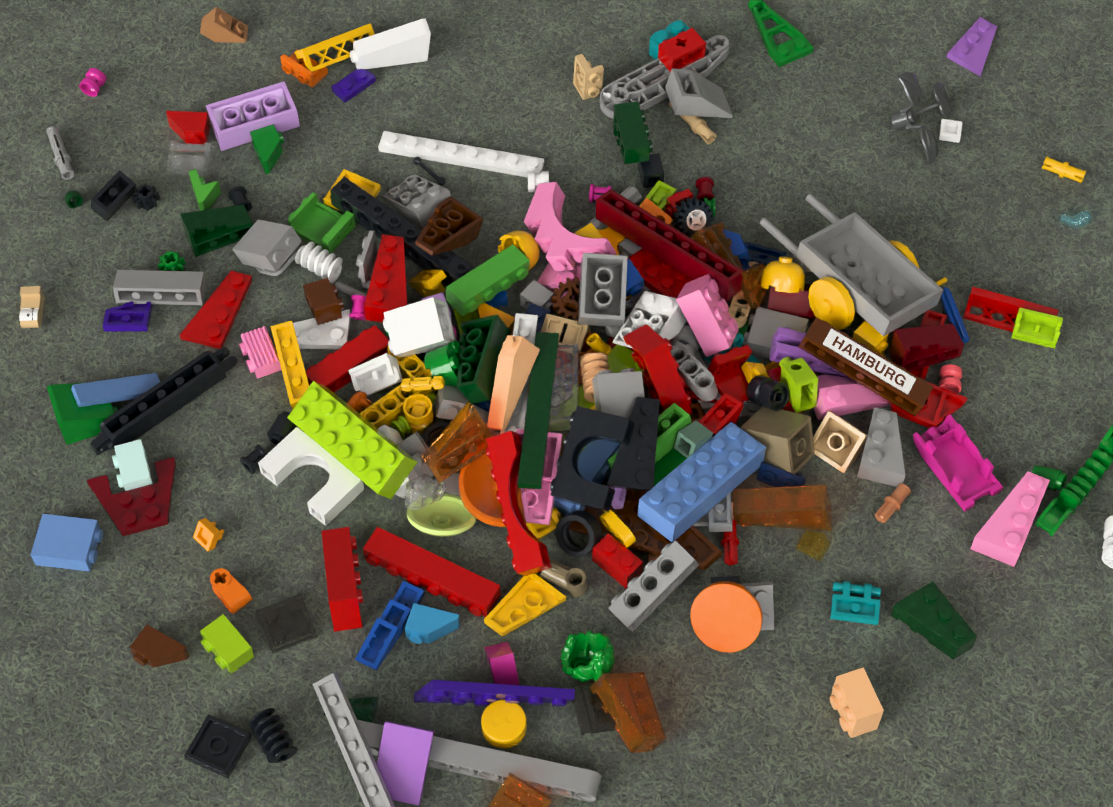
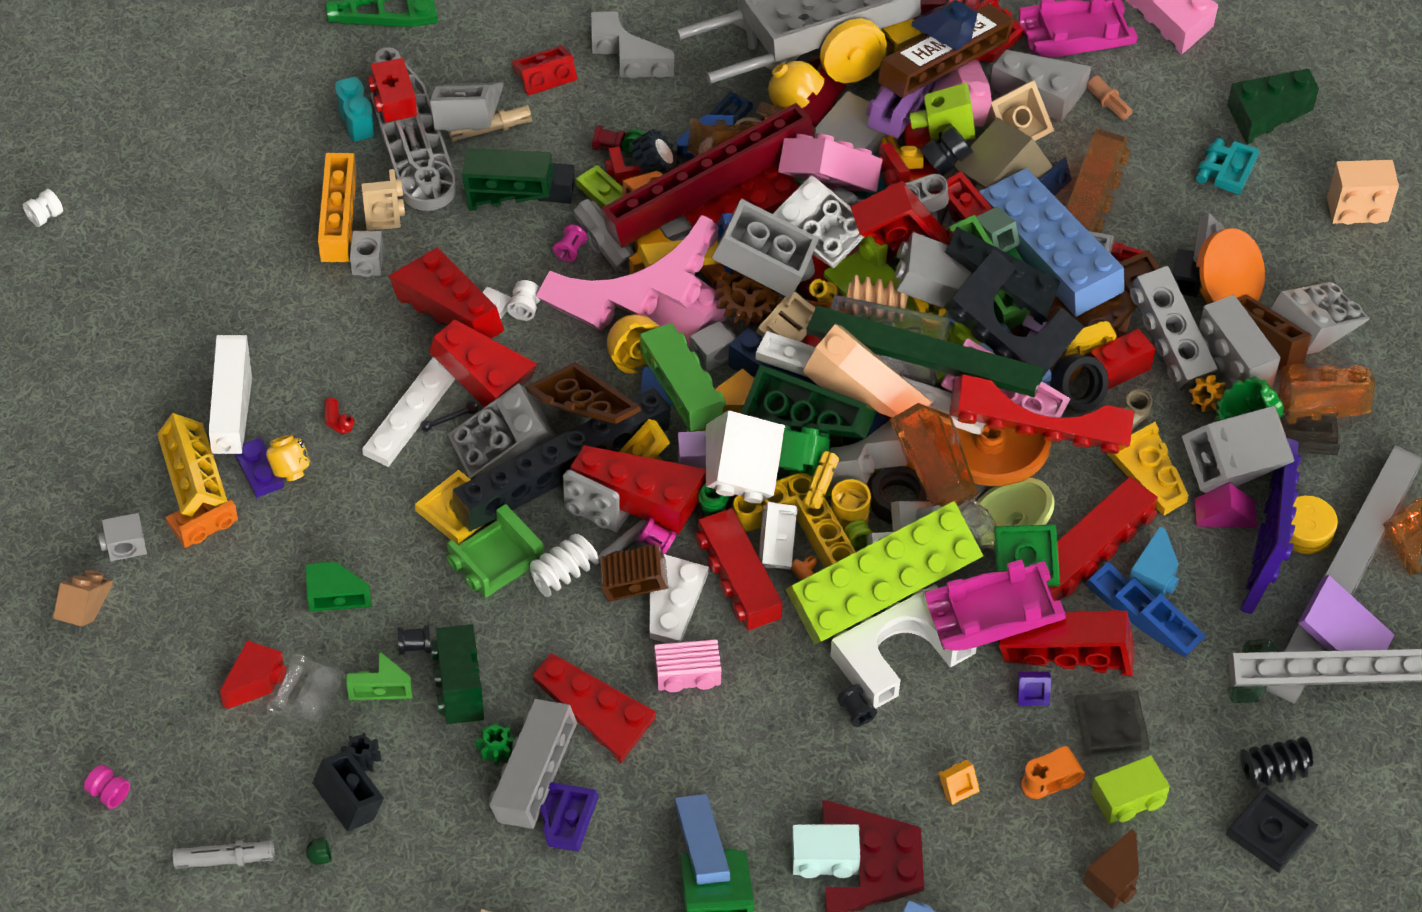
camera: 75 degrees left, 5 degrees down
black hinge [90,347,238,455] -> none
lavender slope [206,81,300,151] -> none
light grey brick [232,219,302,276] -> none
black brick [267,411,297,445] -> none
yellow fence [270,321,309,410] -> none
clear yellow slope [795,530,830,561] -> none
none -> light grey brick [98,513,147,562]
none -> yellow head [266,434,310,481]
none -> light orange brick [318,153,357,262]
none -> red arm [324,398,355,434]
none -> light grey brick [350,231,384,277]
none -> red wedge [389,247,504,339]
none -> red wedge [429,320,537,408]
none -> red bracket [511,45,577,95]
none -> light grey arch [591,12,674,78]
none -> dark blue slope [911,0,978,50]
none -> dark pink piece [925,559,1066,651]
none -> green tile [993,524,1060,587]
none -> dark purple tile [1017,671,1051,706]
none -> light grey slope [1182,406,1295,493]
none -> light orange gear [1189,375,1226,412]
none -> light grey brick [1199,295,1281,390]
none -> reddish brown slope [1237,295,1311,372]
none -> light grey slope [1271,282,1370,355]

